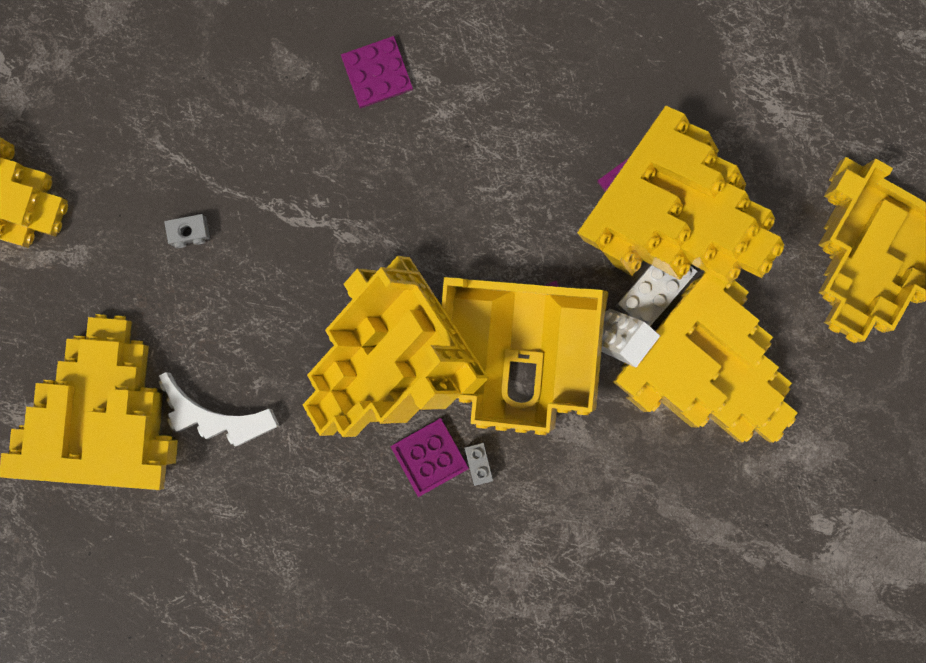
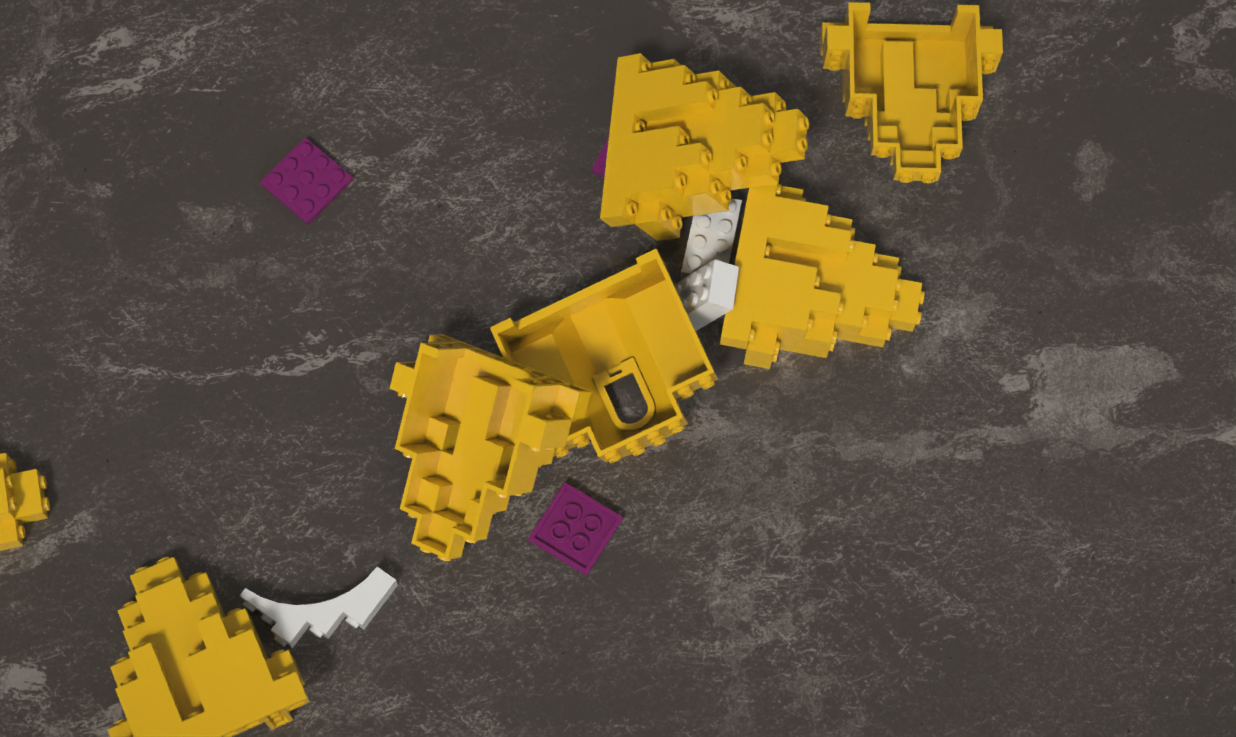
camera: 30 degrees left, 15 degrees down
light grey brick [164,214,210,248] -> none
light grey brick [464,442,493,486] -> none

